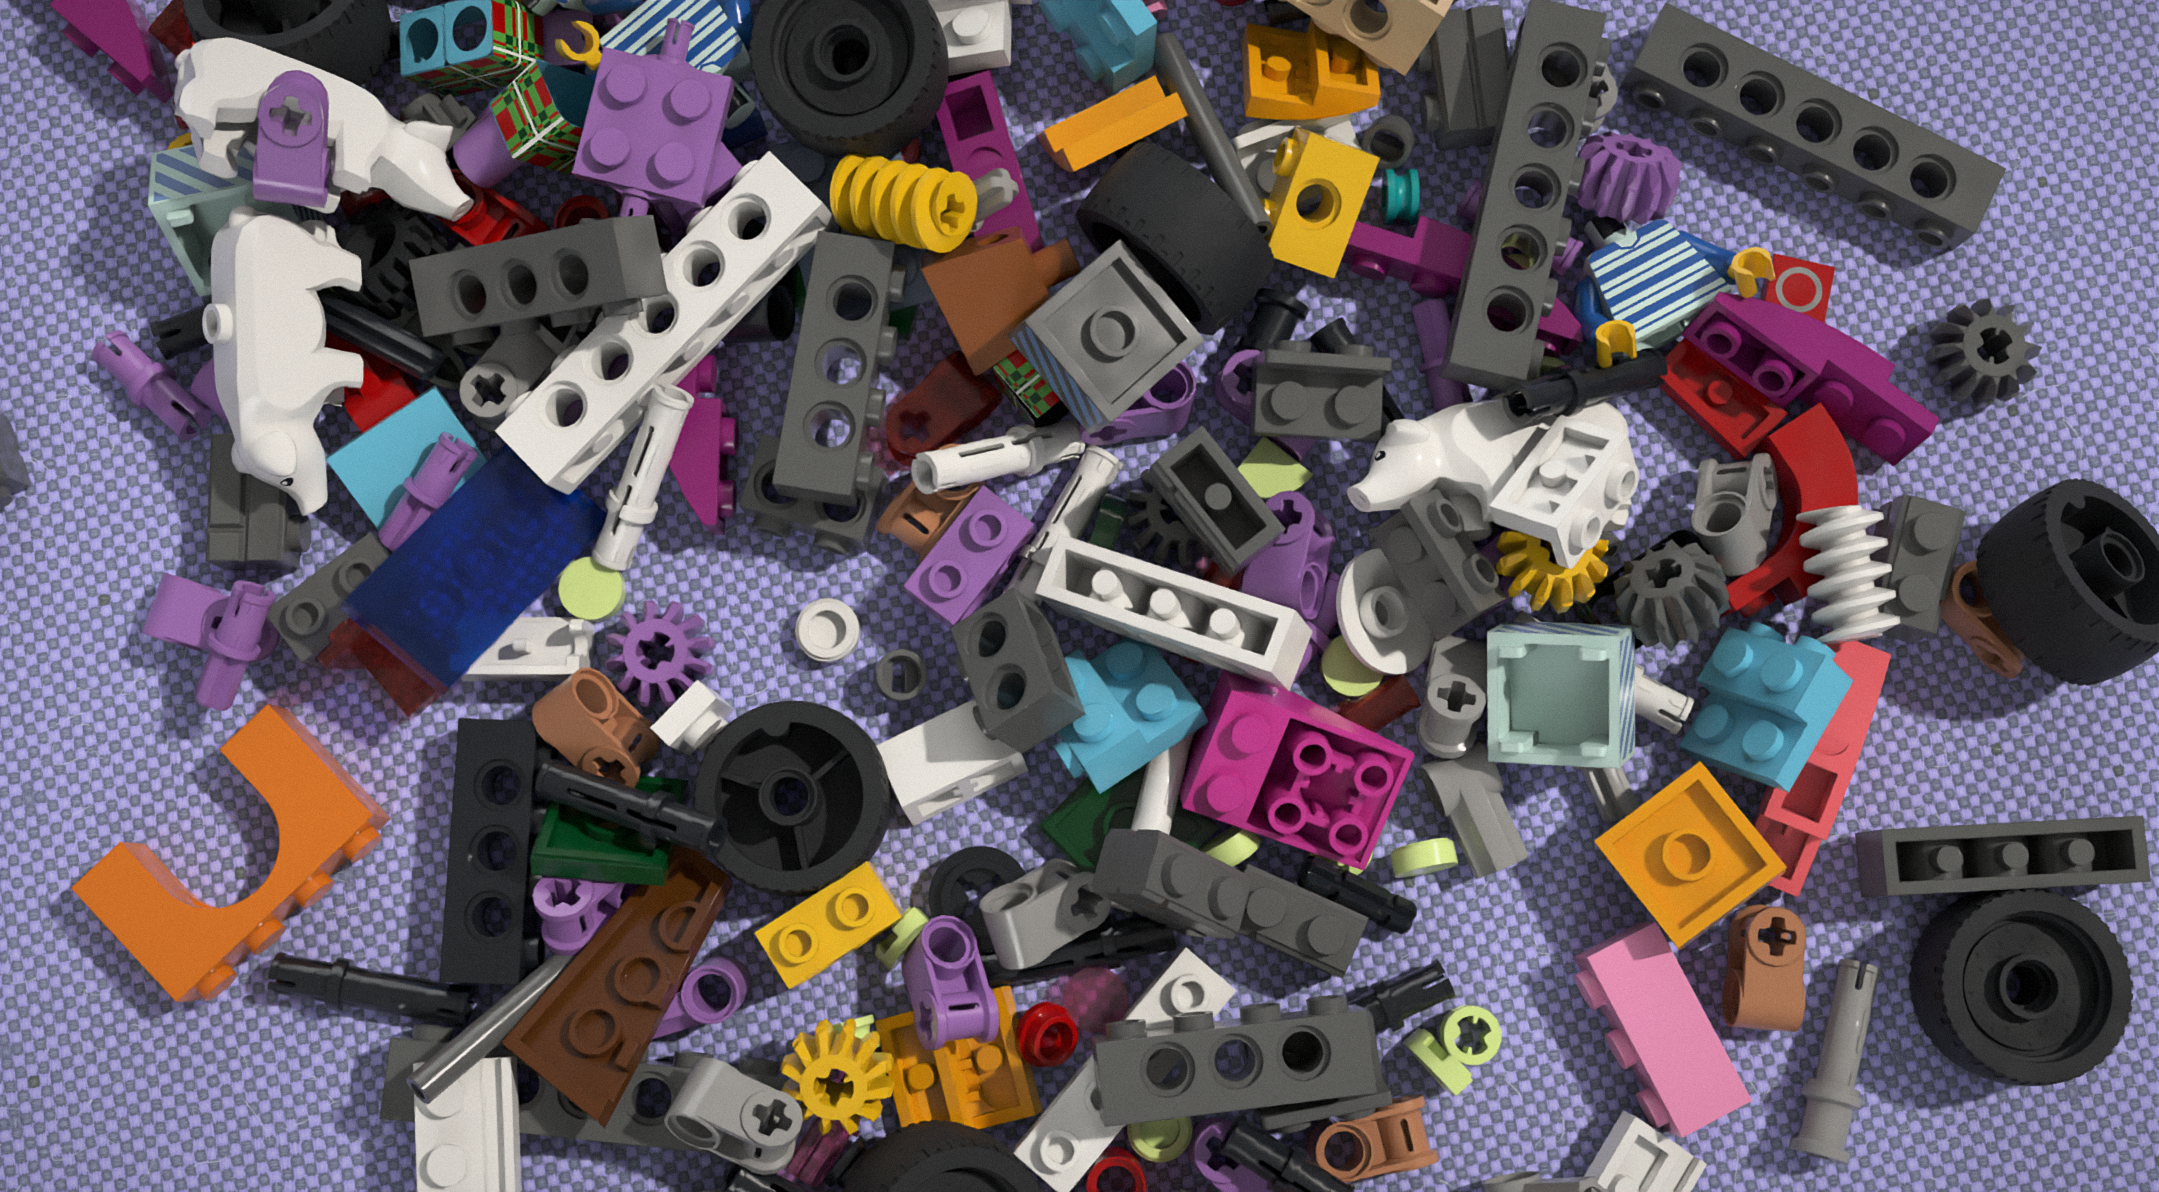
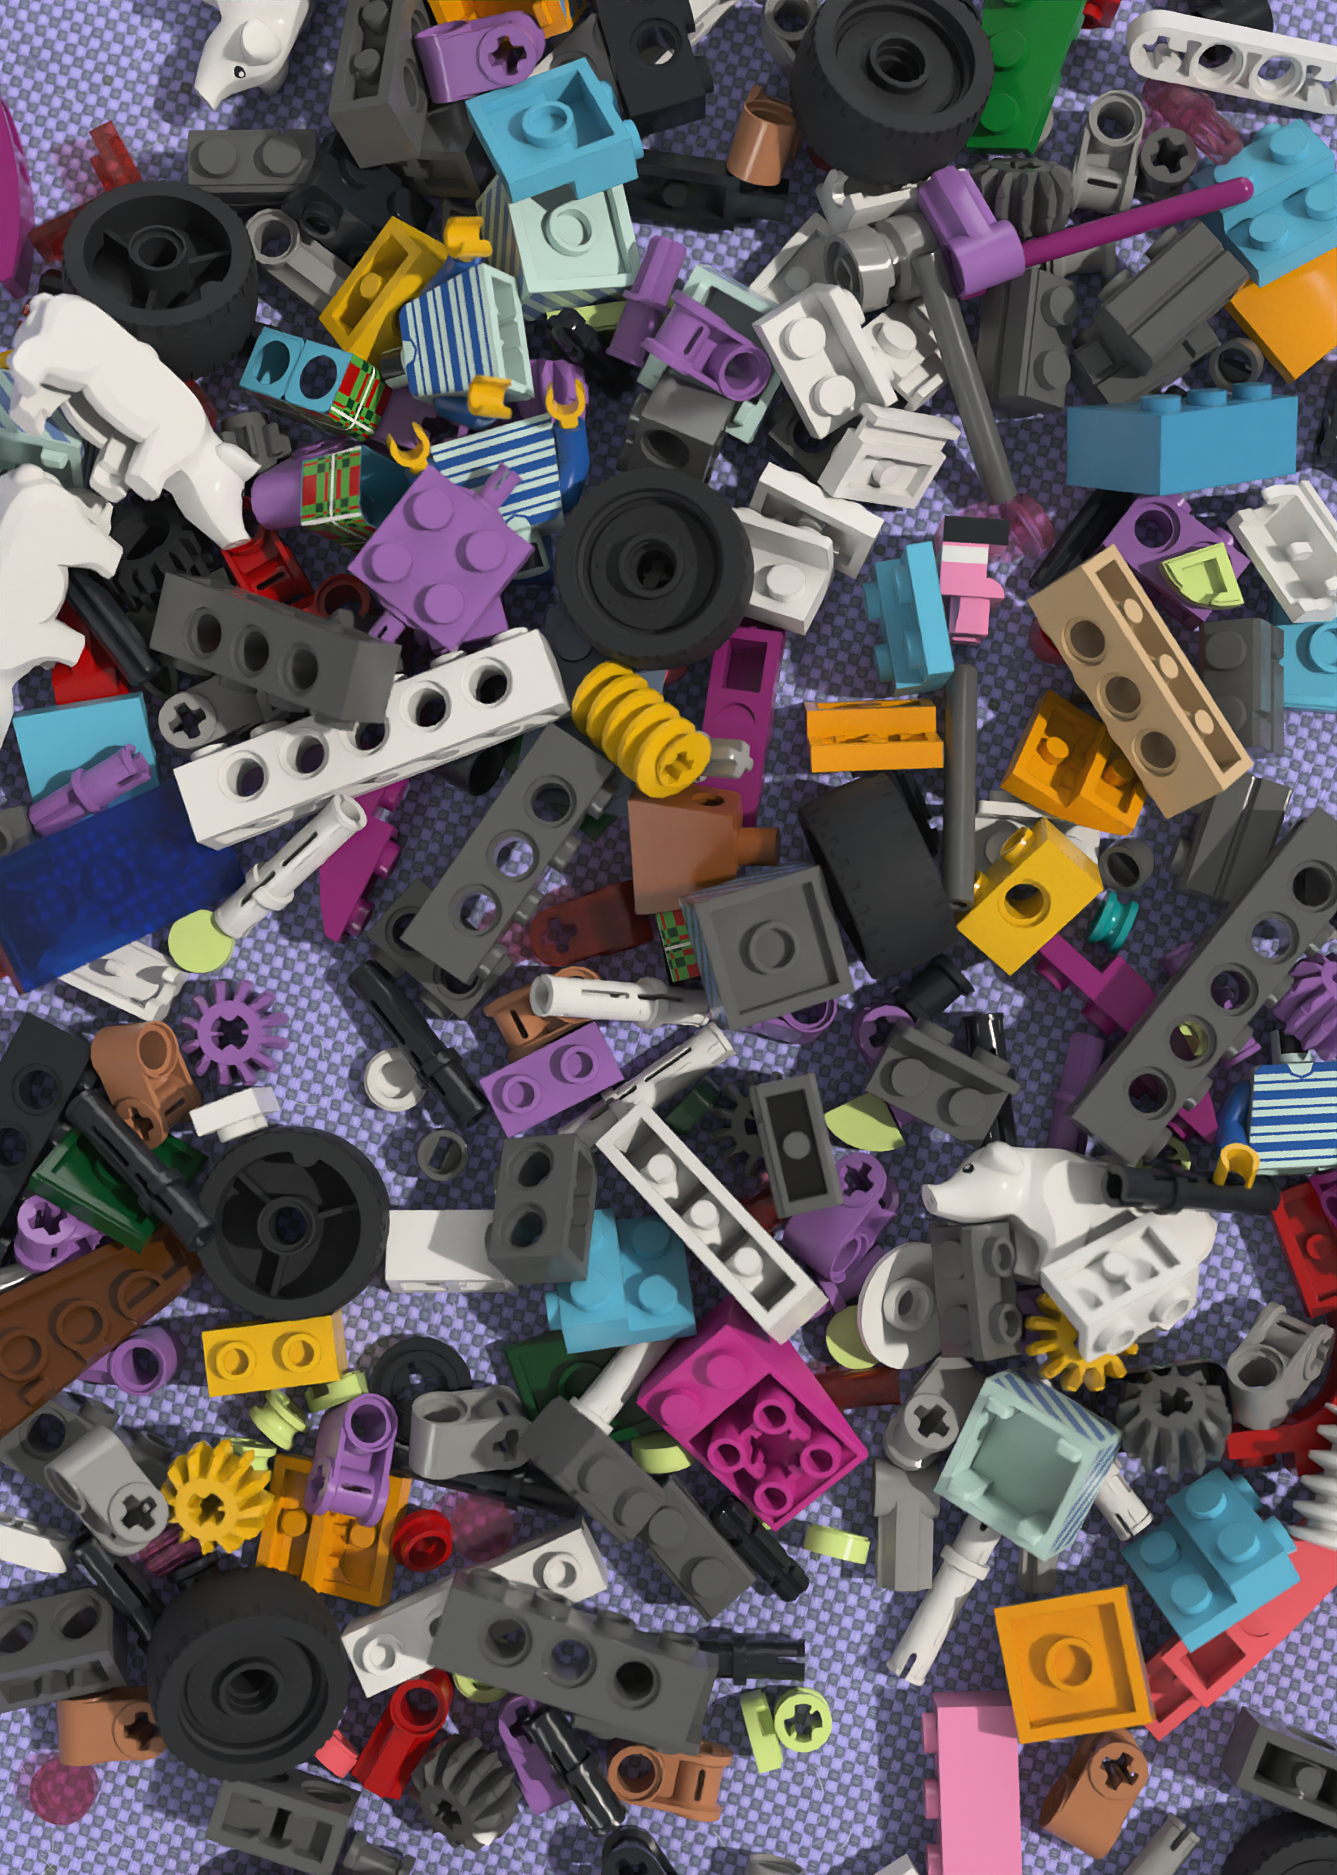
camera: 35 degrees right, 5 degrees up
medium lavender piece [253,70,330,208] -> none
none -> yellowish green bush [248,1389,313,1451]
none -> black pin [346,959,492,1131]
none -> white pin [886,1513,1002,1686]

